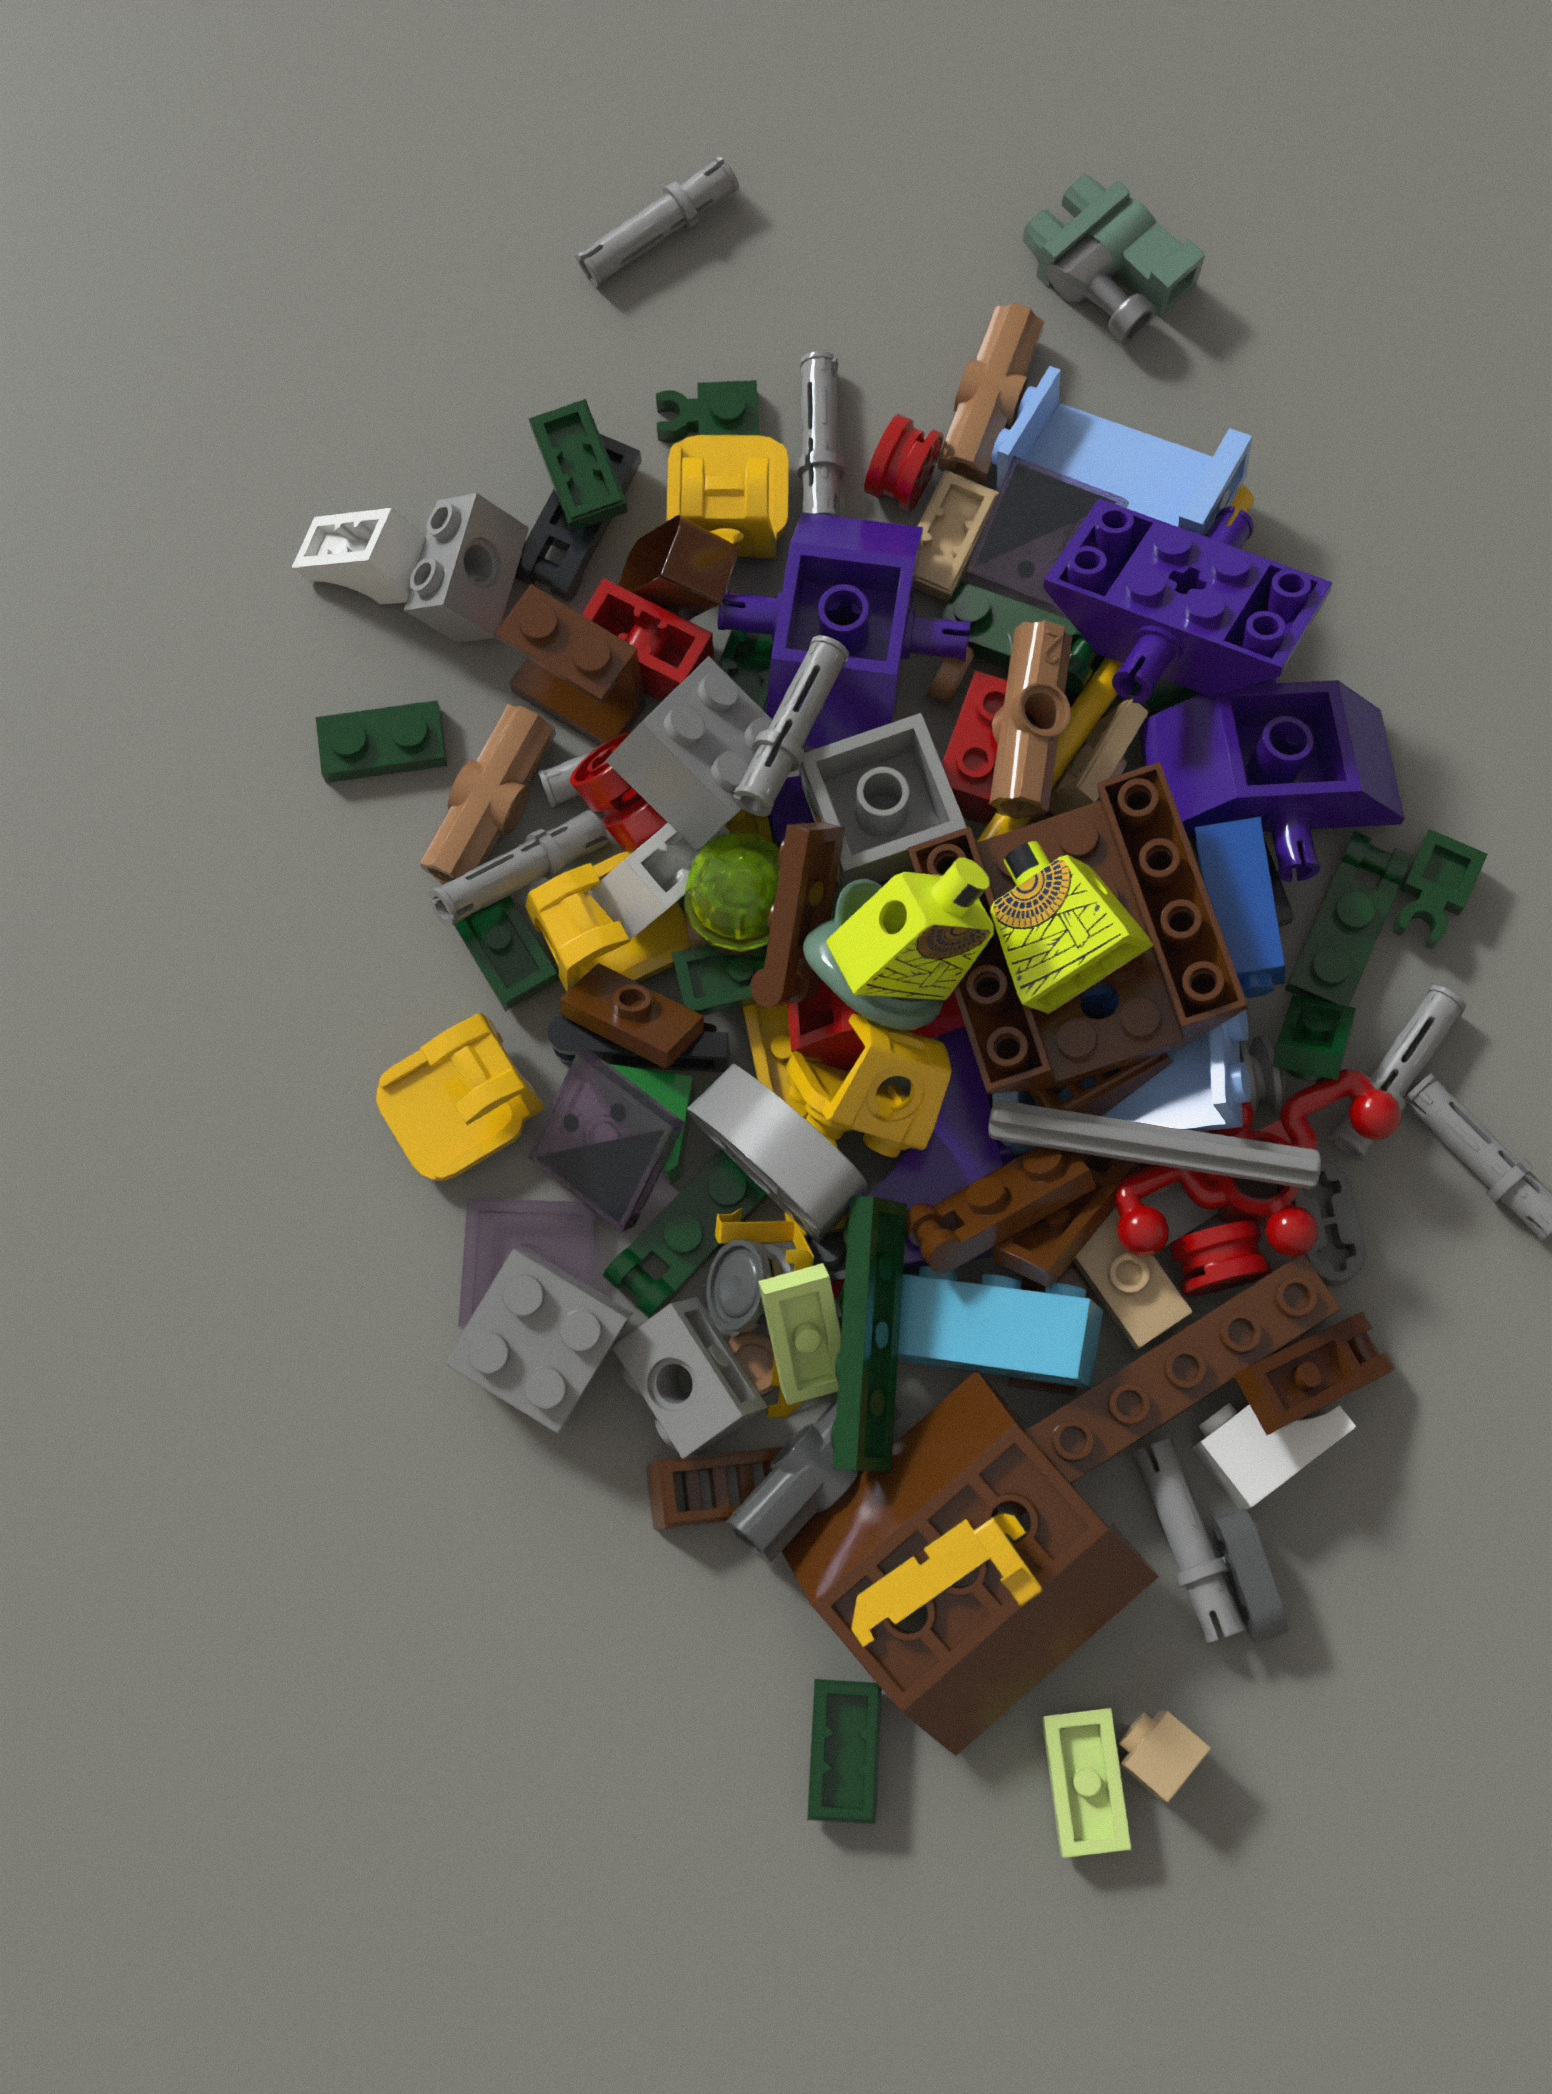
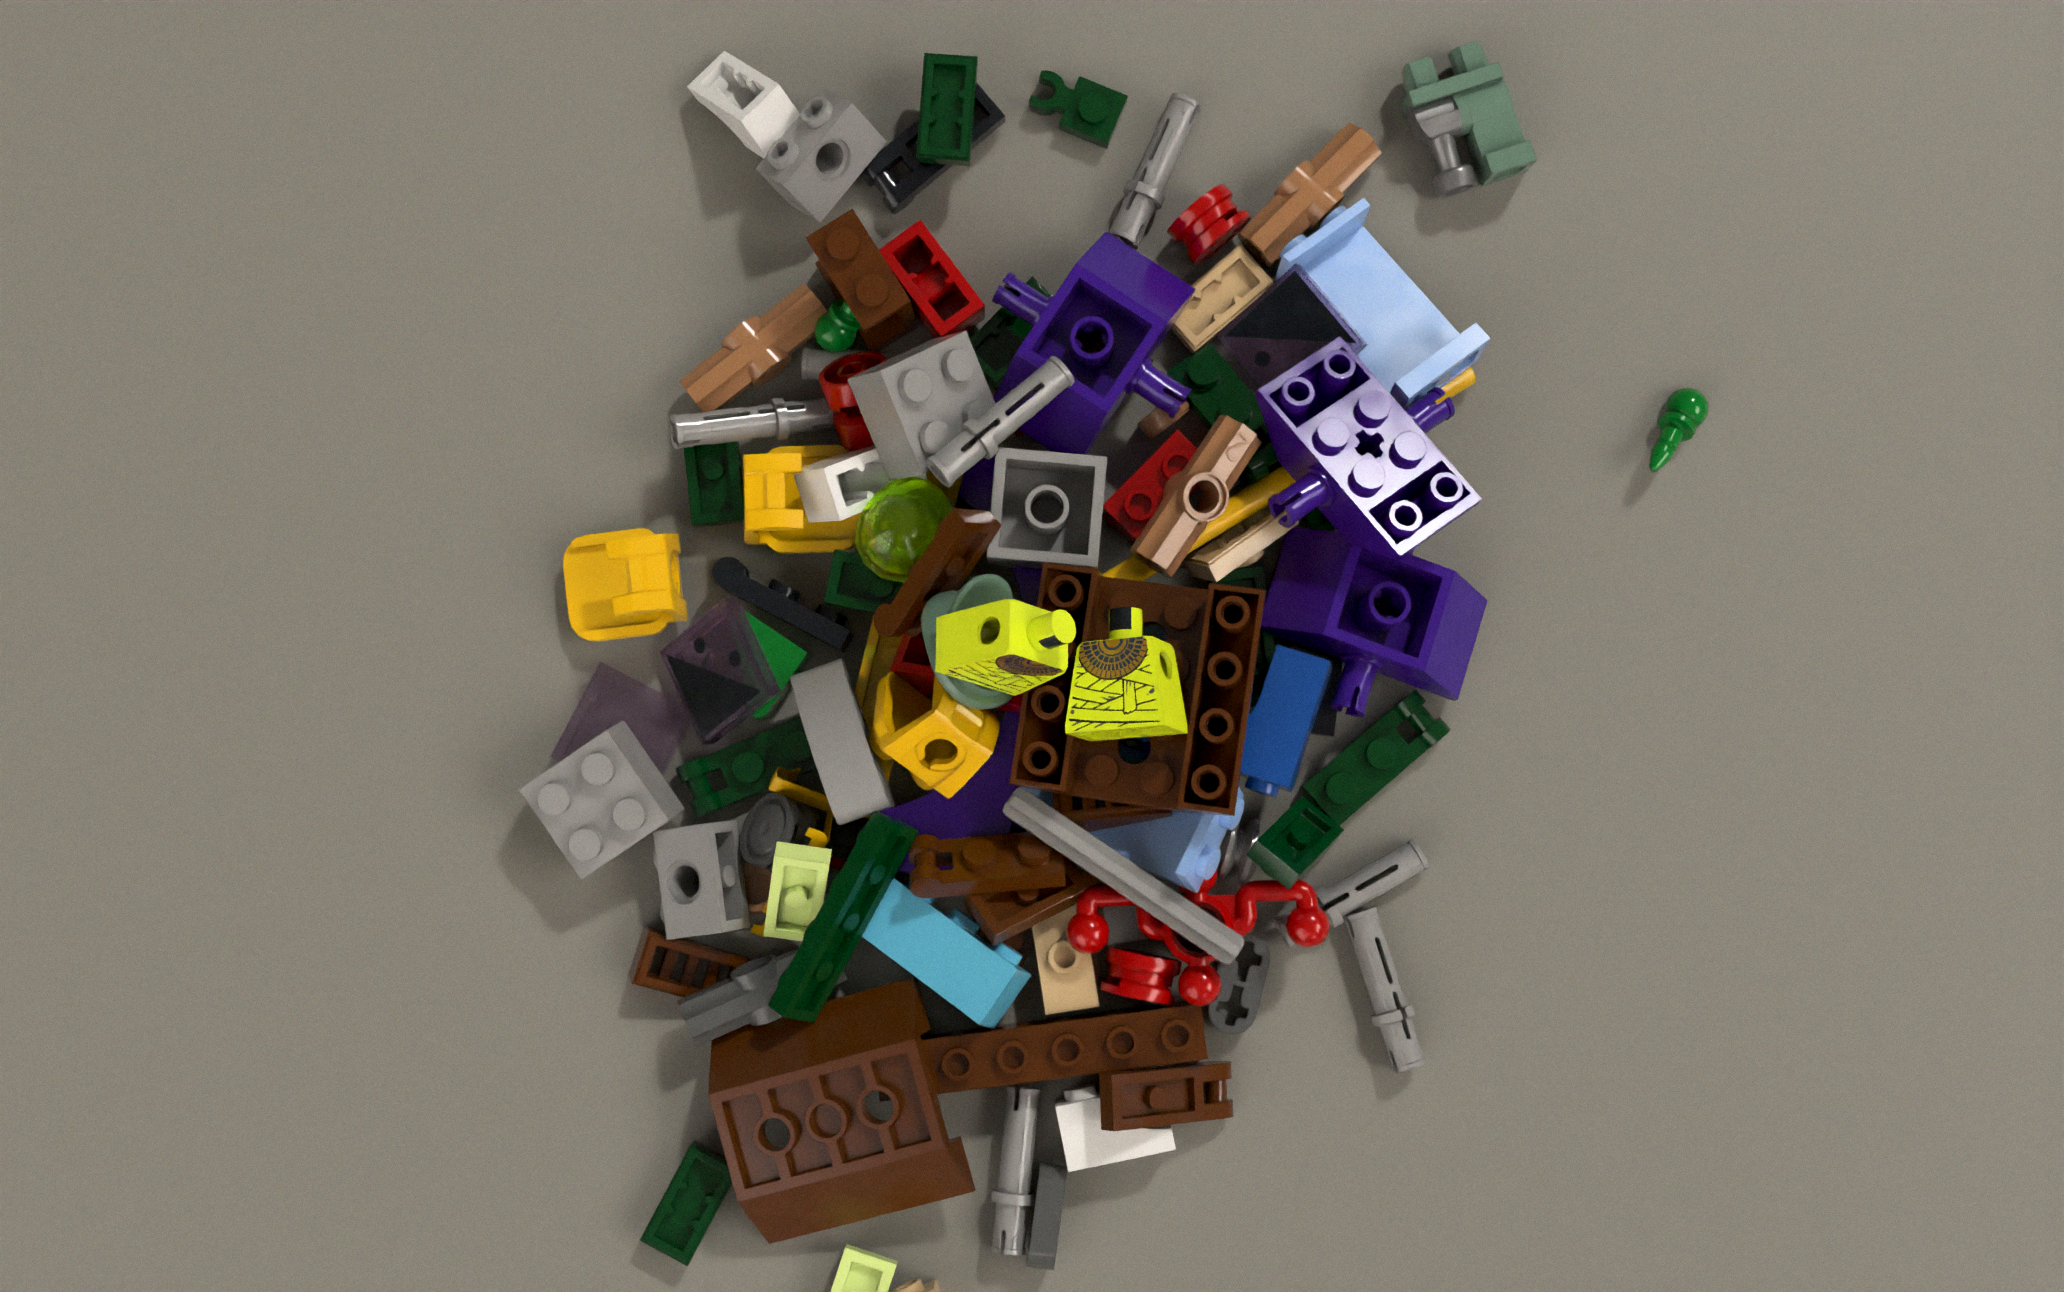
camera: 20 degrees right, 10 degrees up
dark green plate [316,700,448,783] -> none
reddish brown plate [560,963,704,1069] -> none
reddish brown piece [618,515,740,621] -> none
yellow piece [667,435,789,559] -> none
yellow piece [851,1513,1042,1647] -> none
dark green plate [1394,829,1488,949] -> none
none -> green bar [814,299,862,353]
none -> green bar [1649,388,1708,472]

